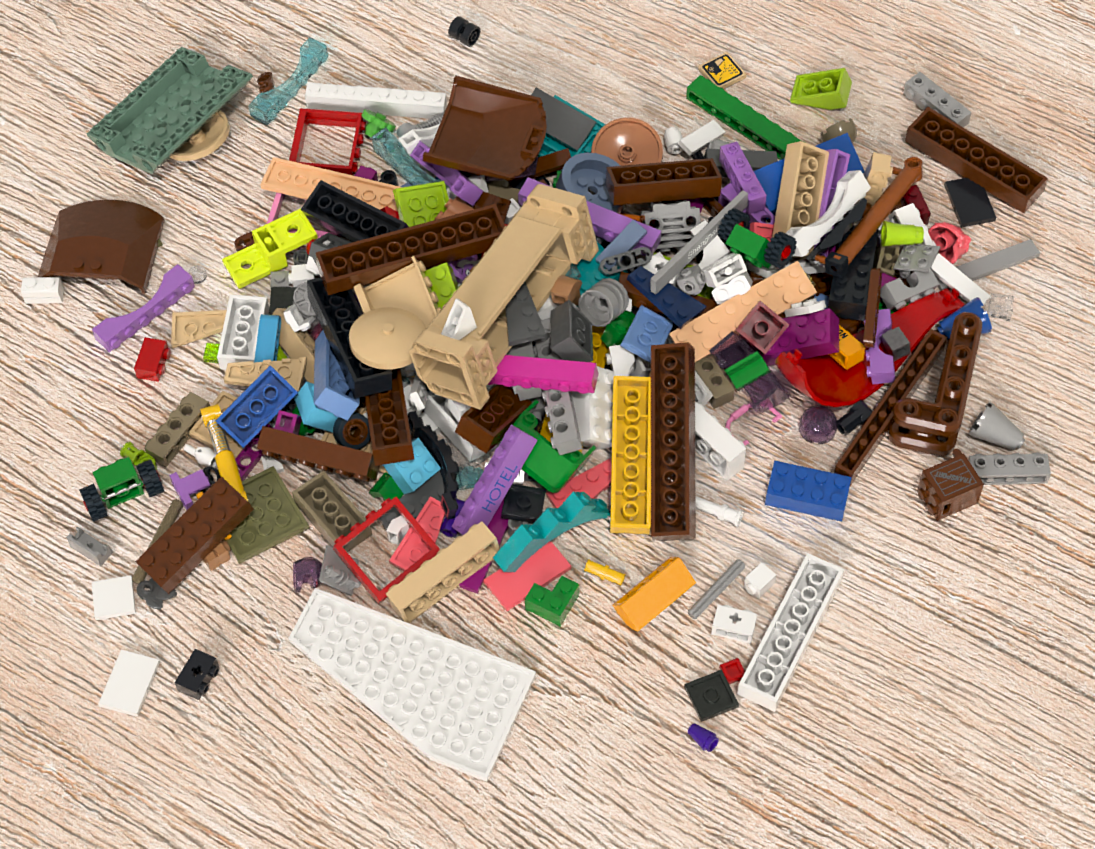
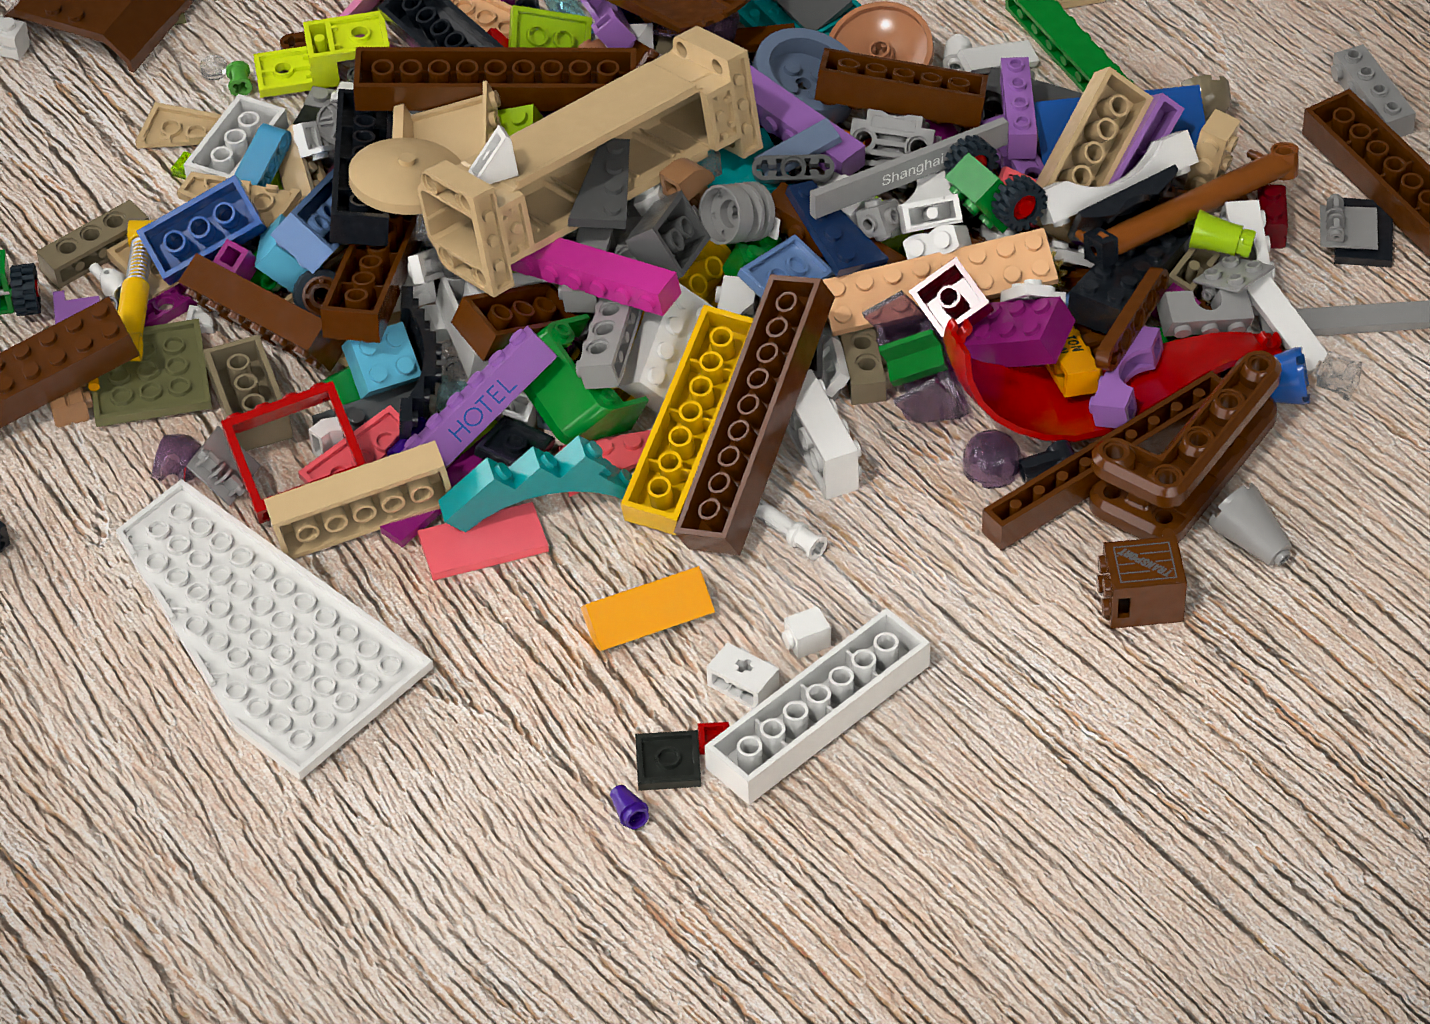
camera: 20 degrees right, 10 degrees down
medium lavender arch [92,264,195,353] -> none
lime connector [120,442,157,470] -> none
red brick [134,337,171,382] -> none
green brick [525,576,580,627] -> none
yellow pin [584,559,626,586] -> none
light grey axle [688,559,745,619] -> none
bright pink piece [725,401,782,446] -> none
blue brick [765,460,852,522] -> none
lime slope [790,68,852,110] -> none
flat silver brick [882,327,911,361] -> none
coral head [928,222,971,264] -> none
light grey brick [968,452,1051,485] -> none
none -> bright green bush [226,61,253,96]
none -> light grey hinge [1320,194,1378,250]

